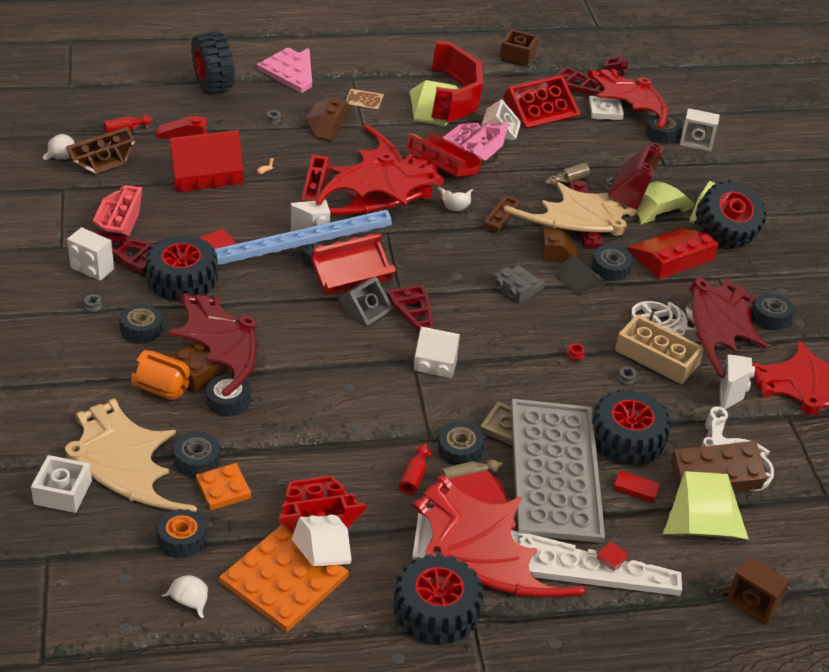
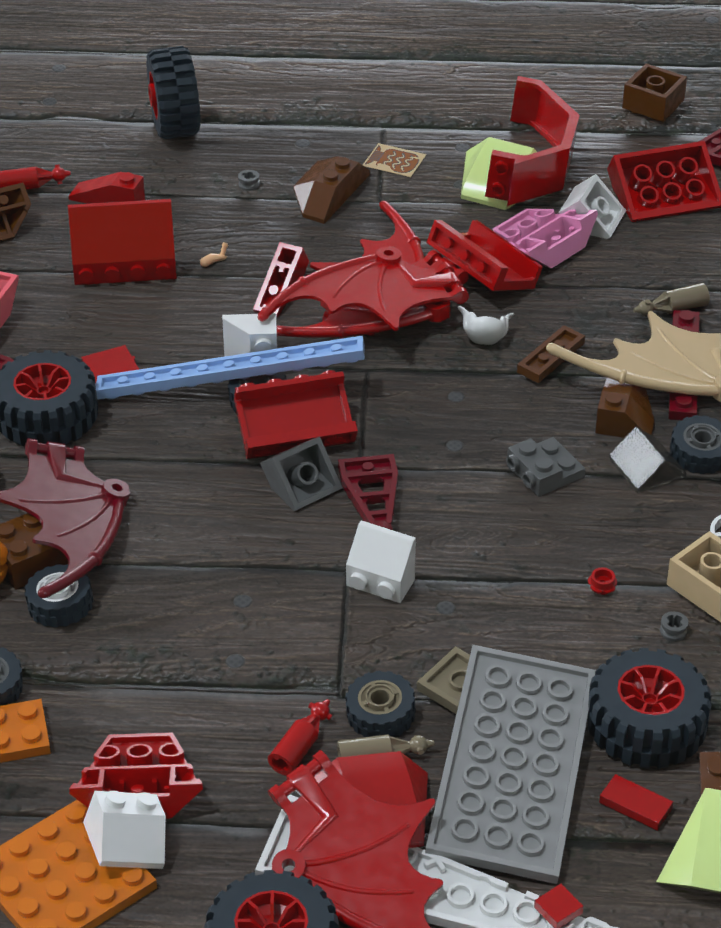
camera: 15 degrees right, 0 degrees up
bright pink wing [257,48,312,93] -> none

